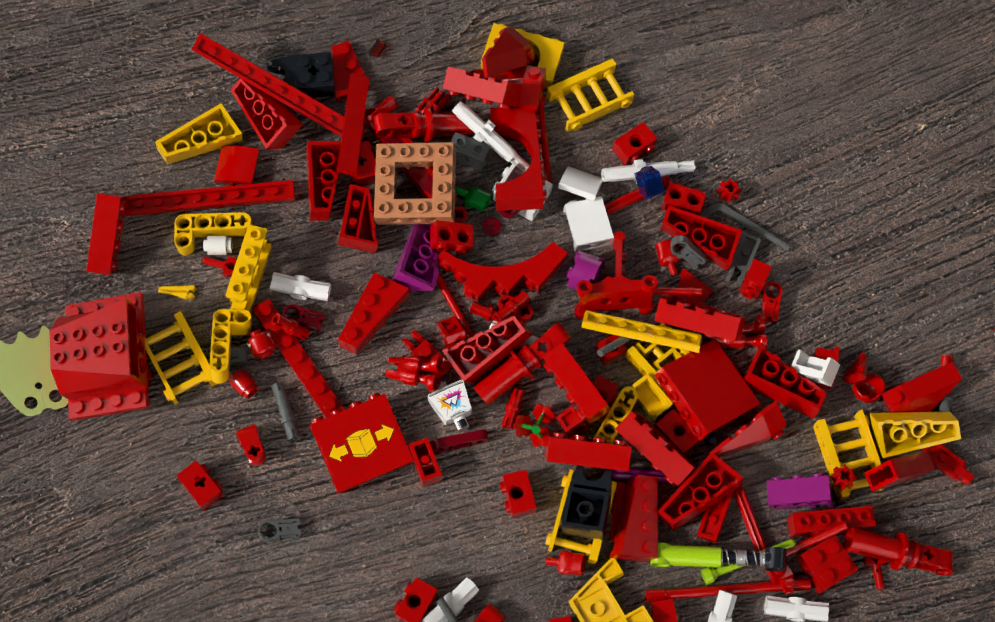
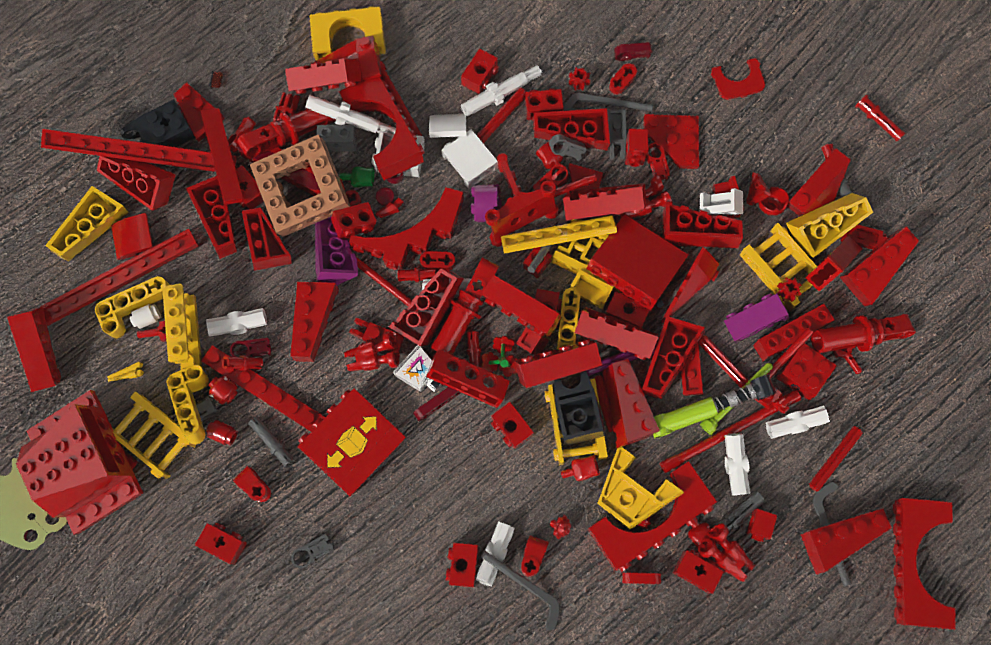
camera: 15 degrees left, 5 degrees up
red brick [408,437,442,487] -> none
red slope [436,316,467,348] -> none
red wedge [482,26,535,78] -> none
red pin [493,291,530,323] -> none
yellow fence [546,58,634,132] -> none
clear blue brick [634,166,665,199] -> none
none -> red bar [375,198,404,218]
none -> red brick [426,349,510,408]
none -> red piece [533,164,569,190]
none -> red plant [550,515,571,539]
none -> red beam [609,63,637,94]
none -> dark red piece [614,42,652,61]
none -> red plate [643,114,699,169]
none -> red piece [711,58,765,100]
none -> red wedge [840,226,919,306]

